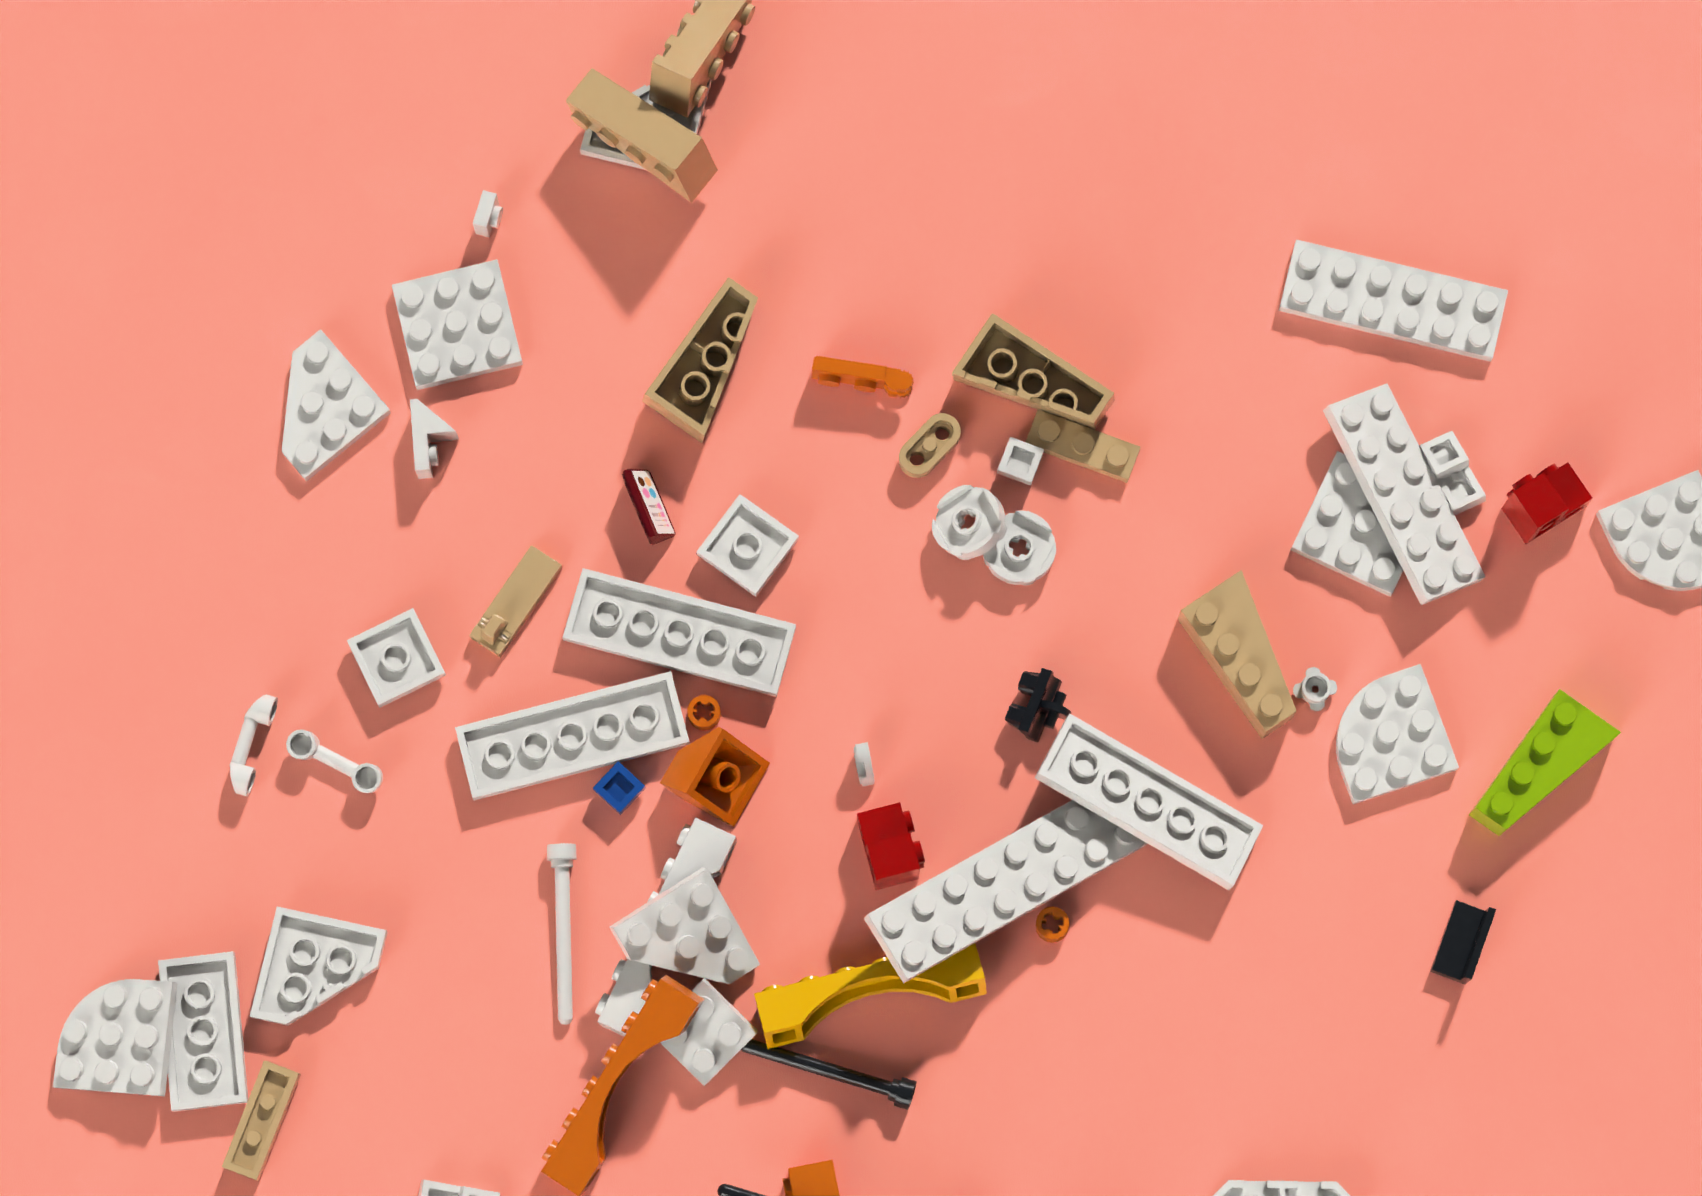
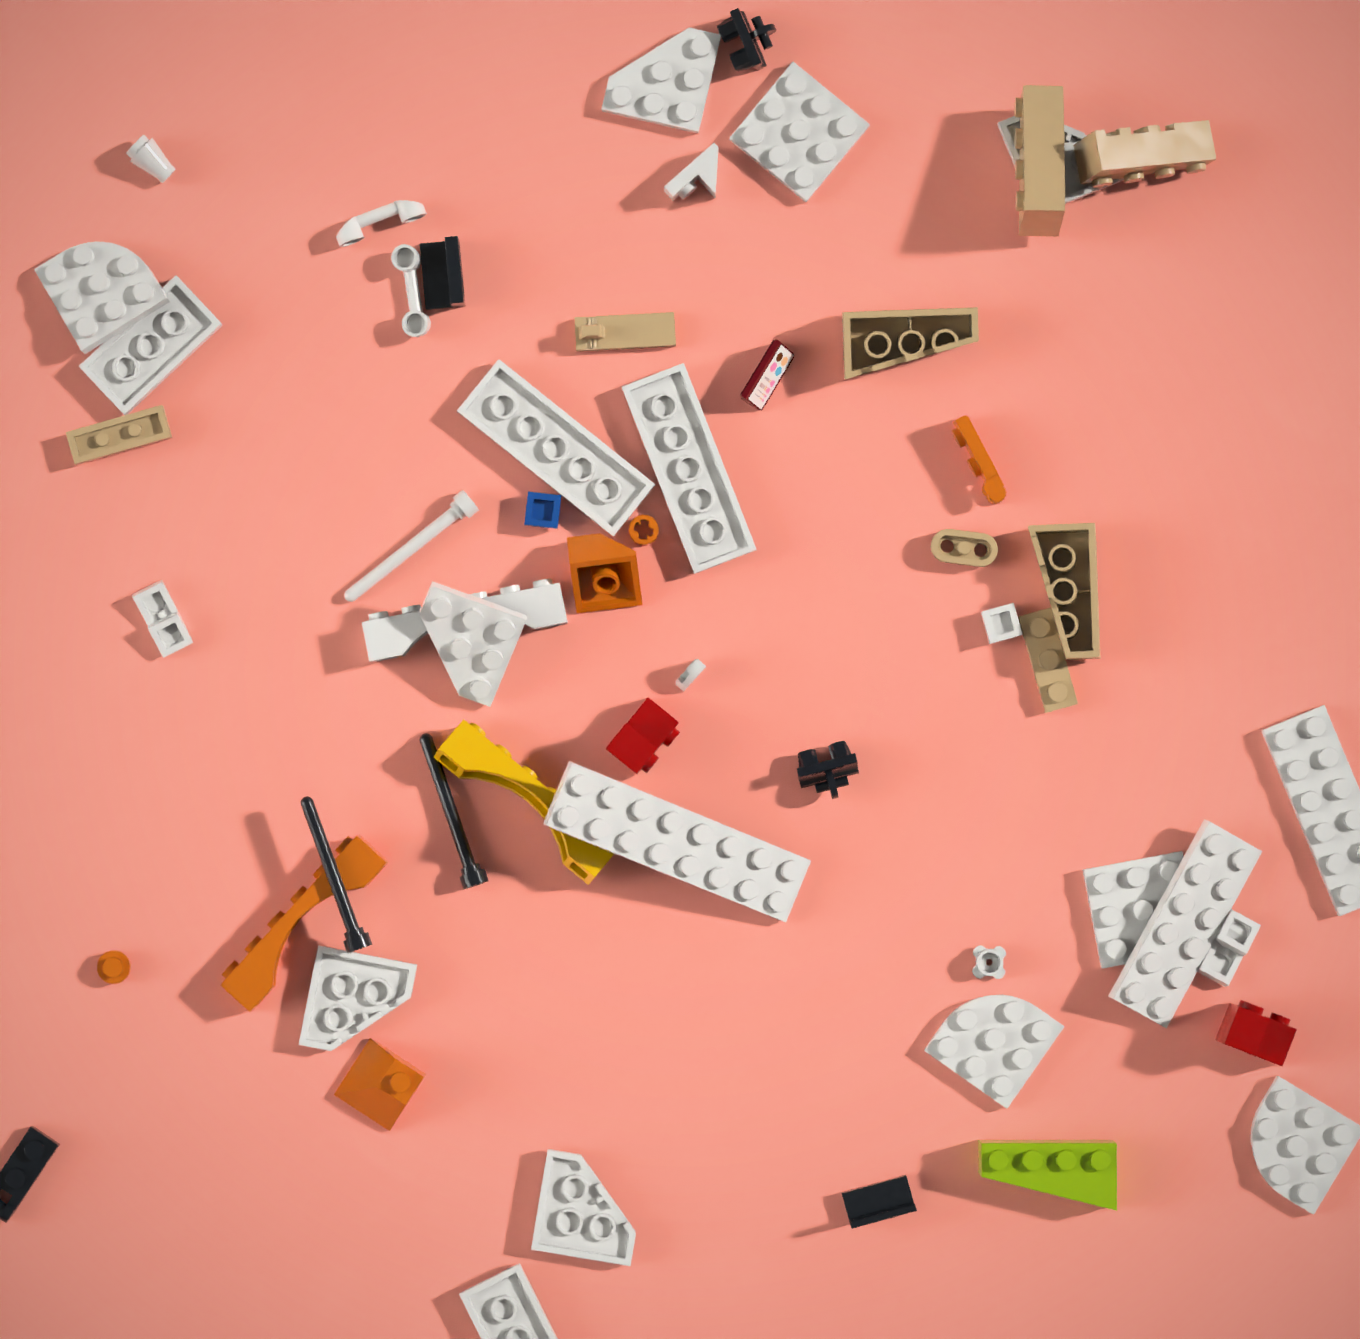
camera: 55 degrees right, 10 degrees up
white plate [250,906,388,1026] -> none
white plate [346,608,446,708] -> none
white plate [472,190,503,238] -> none
orange arch [541,975,705,1196] -> none
white plate [660,978,758,1086] -> none
white plate [696,494,799,597] -> none
white plate [932,485,1007,560] -> none
white plate [983,510,1056,586] -> none
white plate [1034,714,1263,890] -> none
orange bush [1035,906,1069,943] -> none
tan wedge [1177,570,1297,739] -> none
none -> white cone [126,134,176,184]
none -> black panel [419,236,466,310]
none -> black hips [717,8,777,72]

